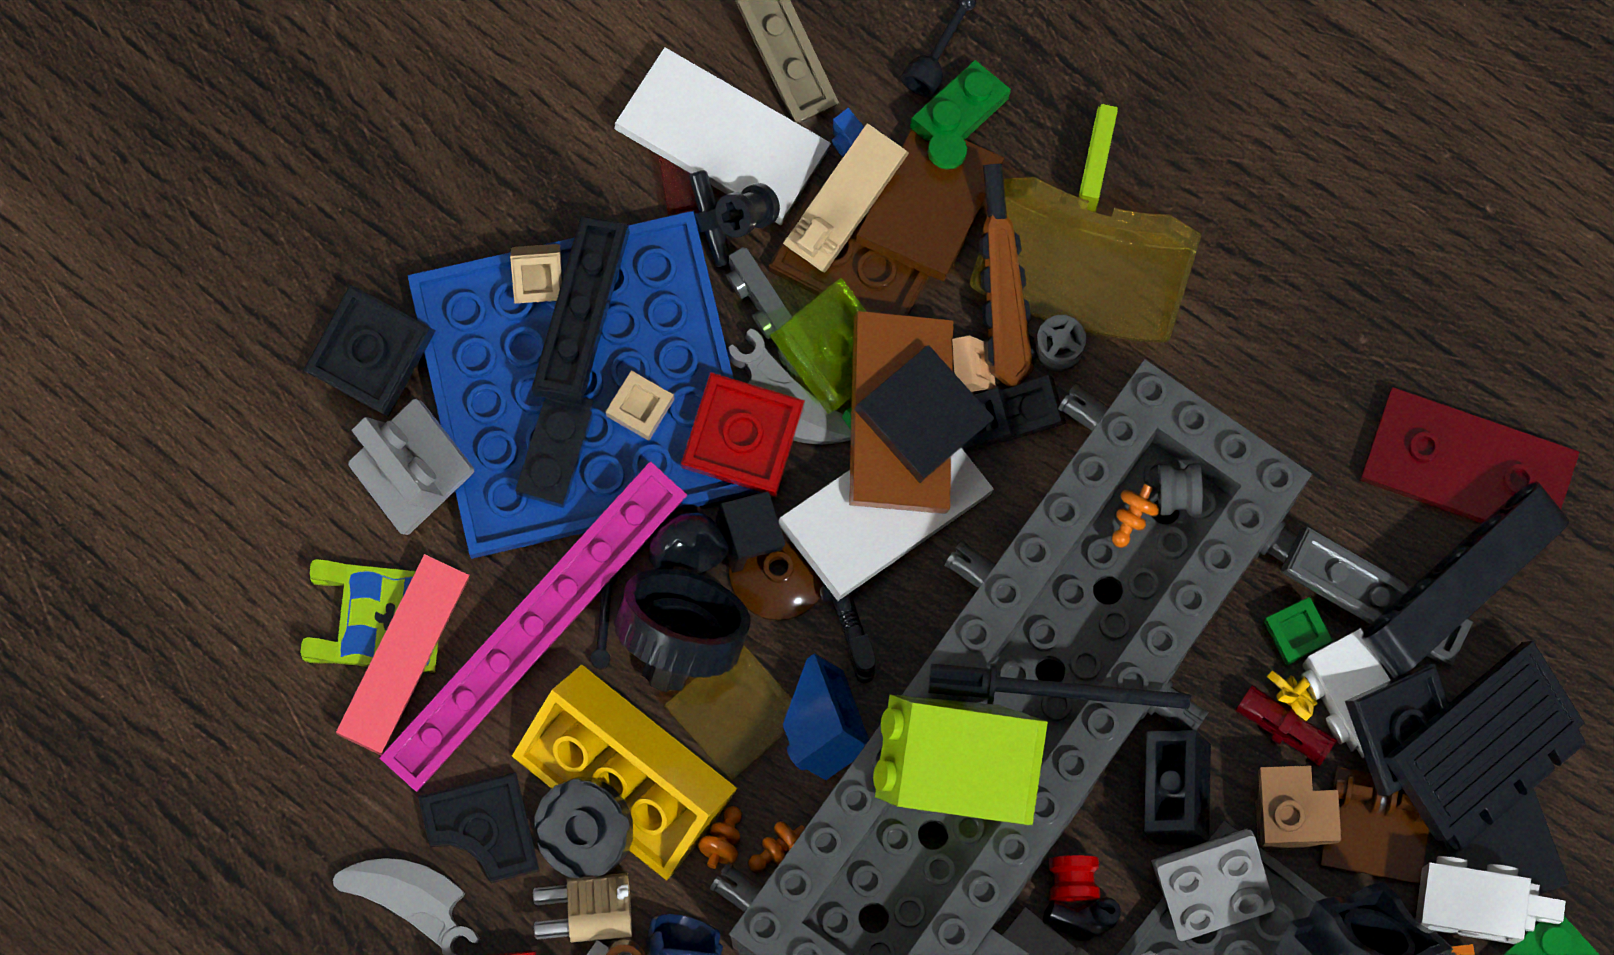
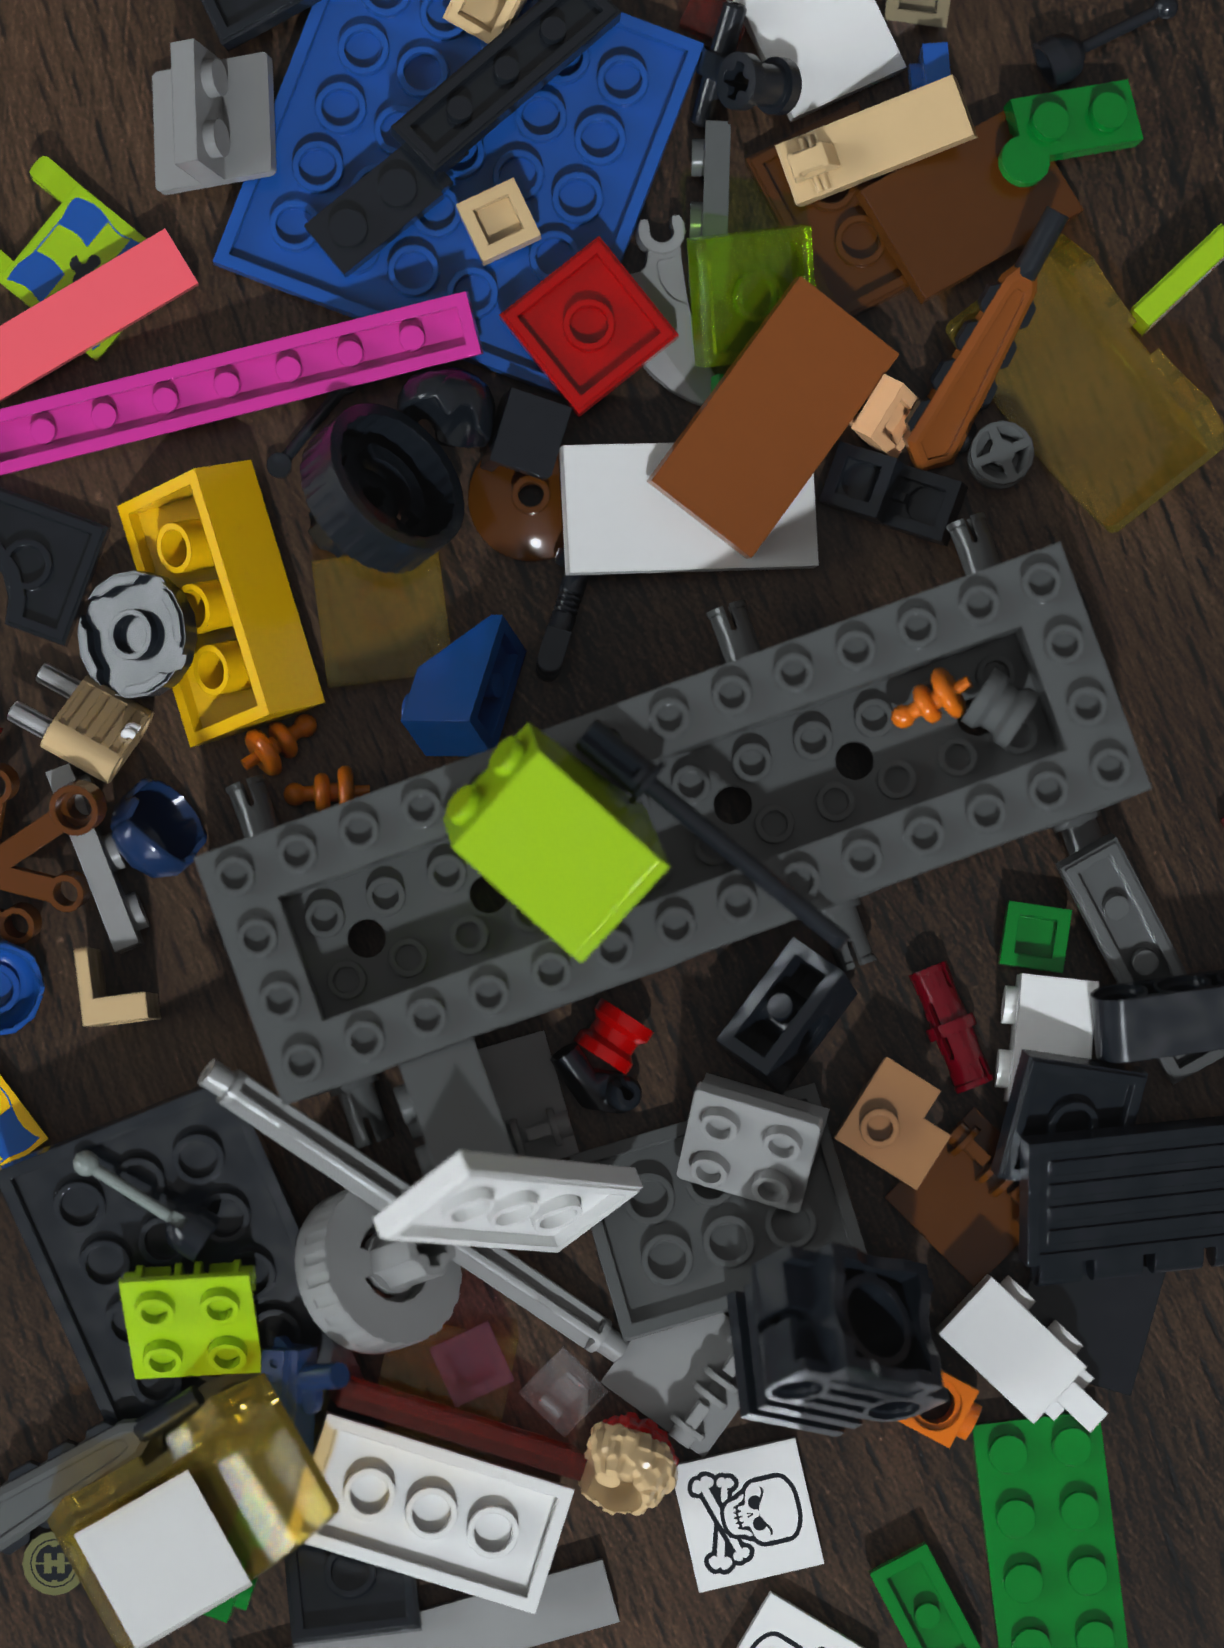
camera: 35 degrees right, 10 degrees up
black tile [854,345,994,483] -> none
yellow plant [1267,671,1318,721] -> none

